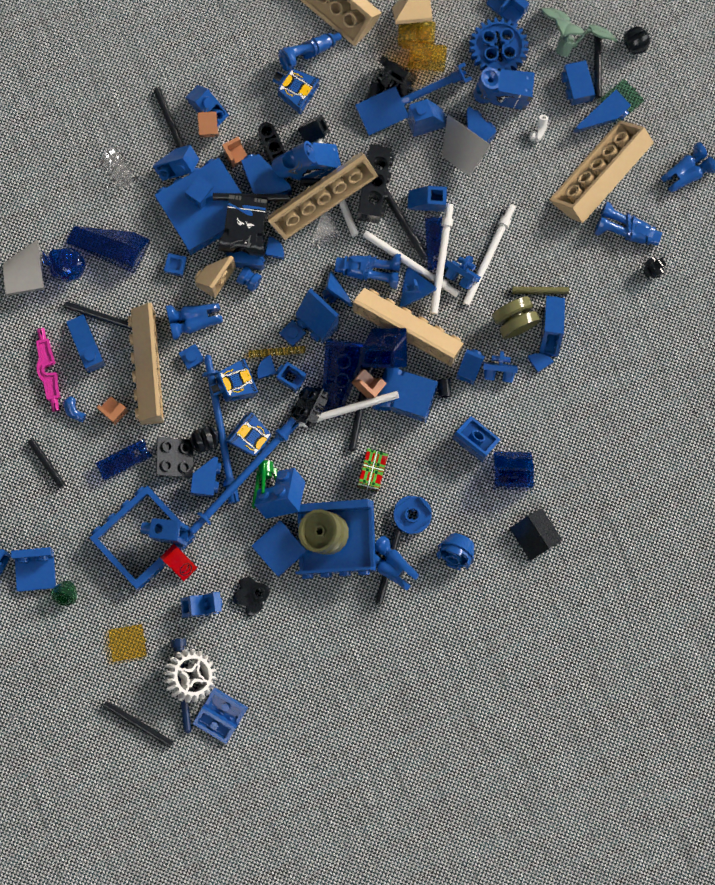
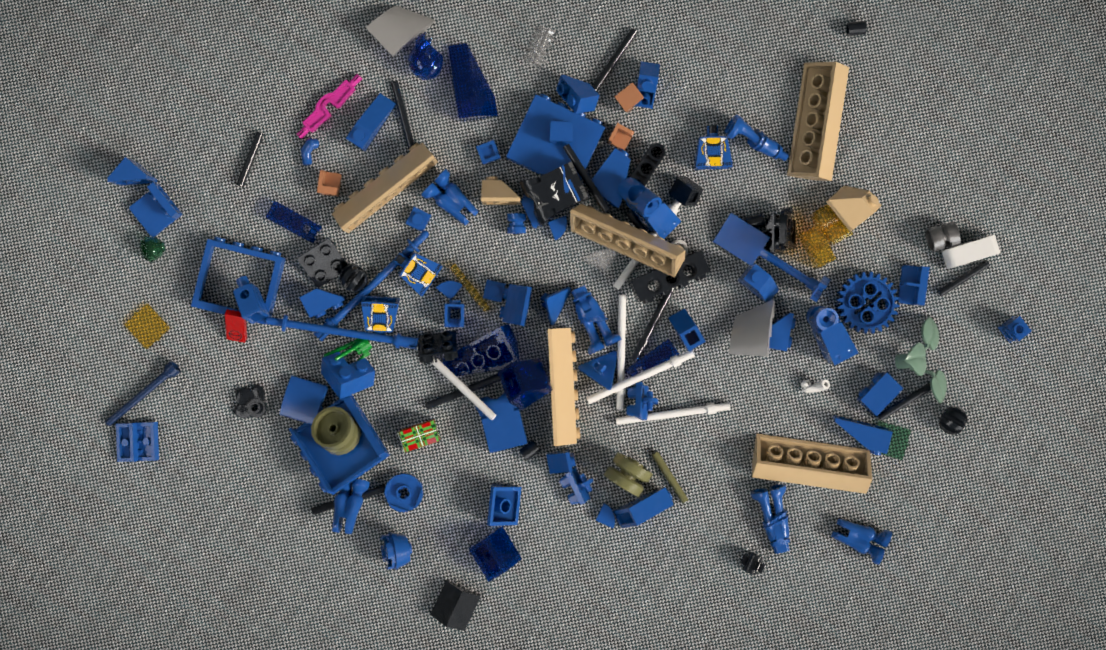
camera: 60 degrees right, 10 degrees up
black bar [103,701,174,748] -> none
white gear [163,649,217,703] -> none
blue brick [180,592,222,618] -> none
nougat panel [352,369,386,398] -> none

